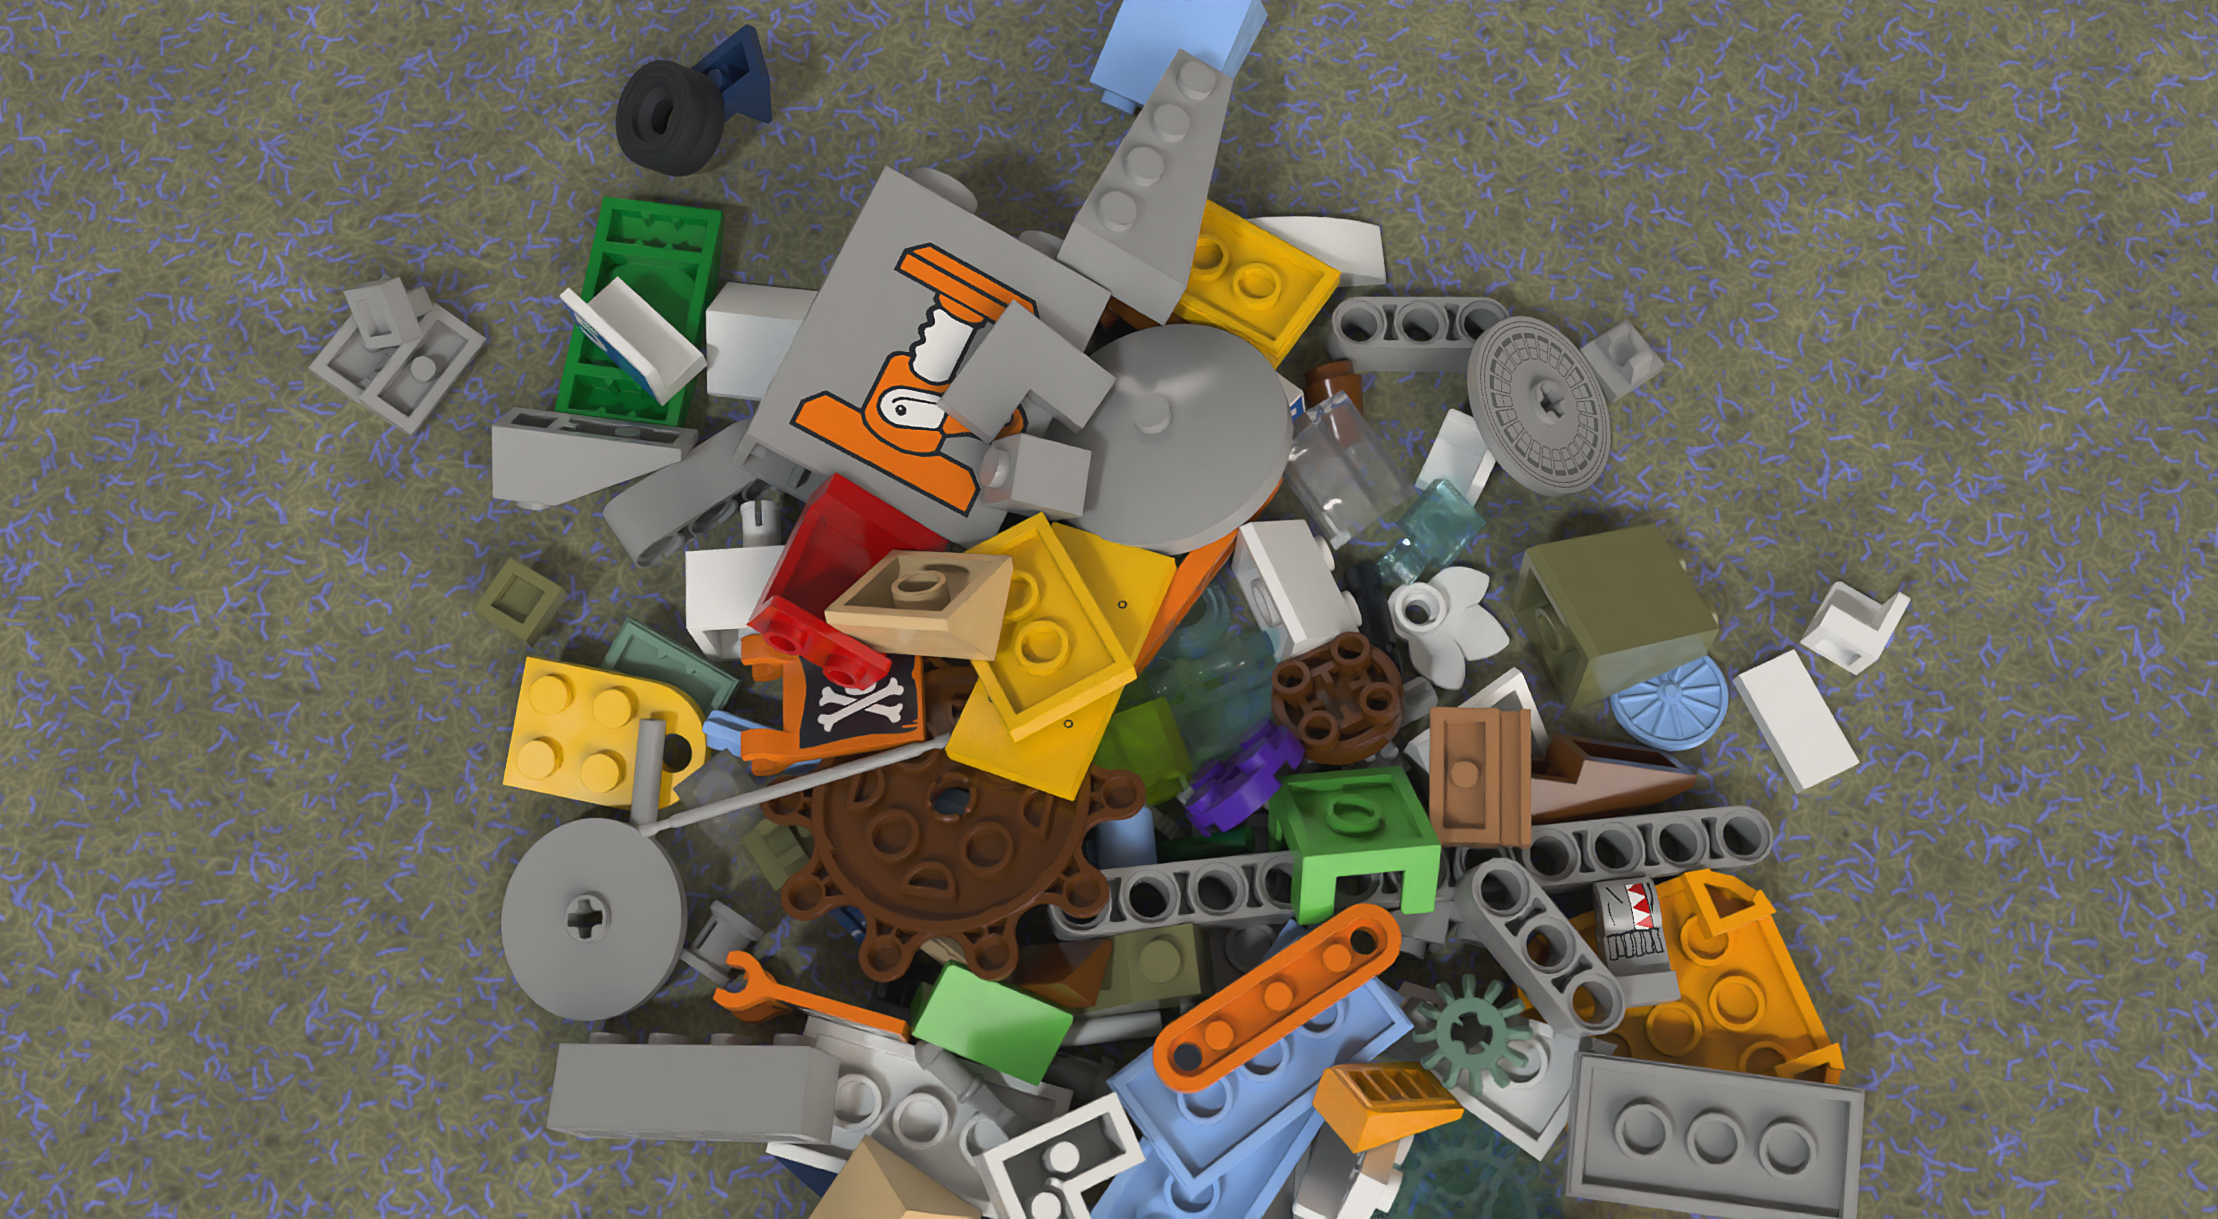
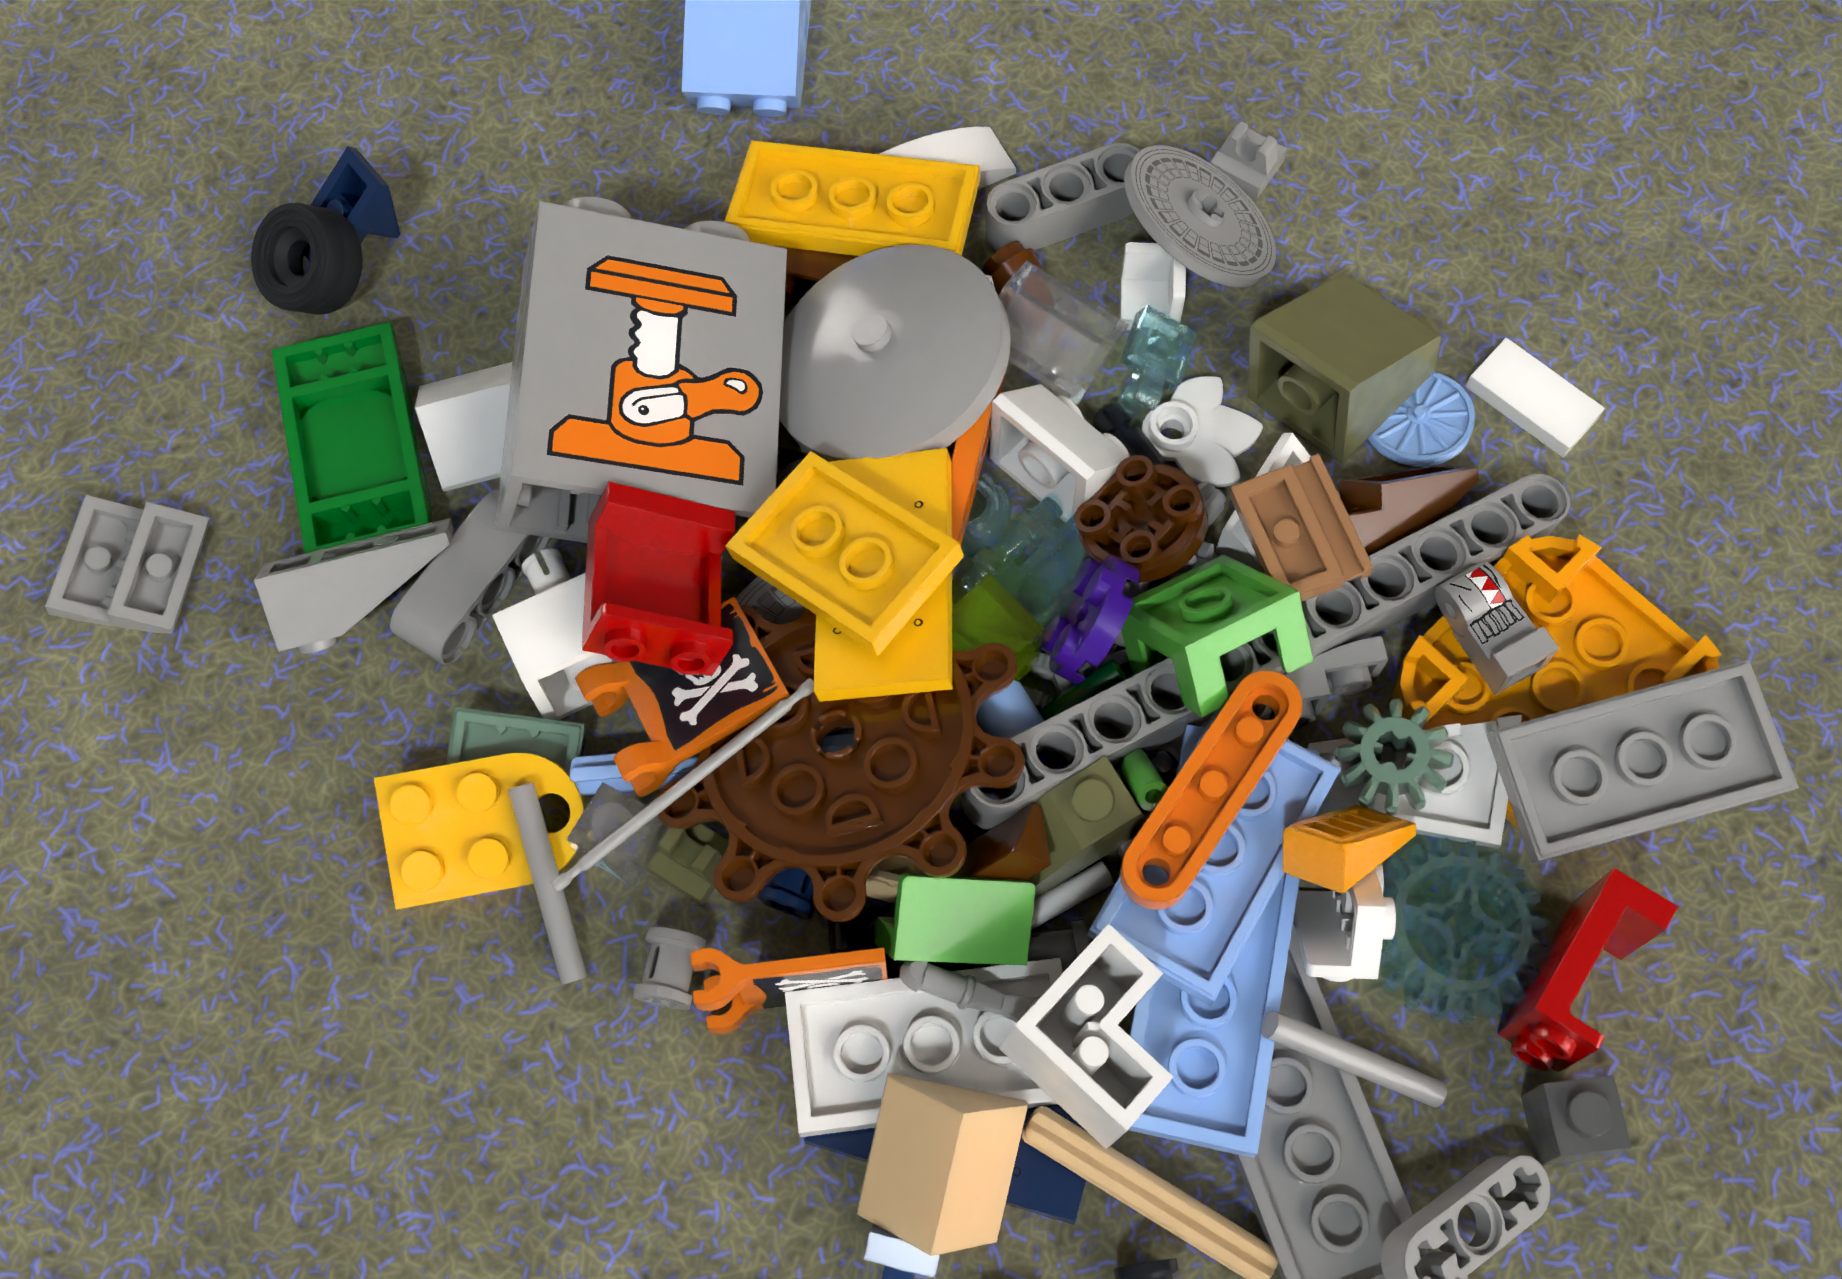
camera: 20 degrees left, 5 degrees down
light grey tile [343,277,434,349] -> none
olive tile [472,557,569,648] -> none
light grey piece [501,818,688,1021] -> none
light grey brick [546,1032,840,1144] -> none
white panel [560,277,708,406] -> none
tan slope [824,550,1013,661] -> none
light grey tile [936,299,1117,444] -> none
light grey brick [980,433,1092,522] -> none
light grey wedge [1055,48,1233,326] -> none
light grey beam [1453,858,1626,1038] -> none
white panel [1800,581,1911,675] -> none
none -> bright green arm [1120,749,1176,811]

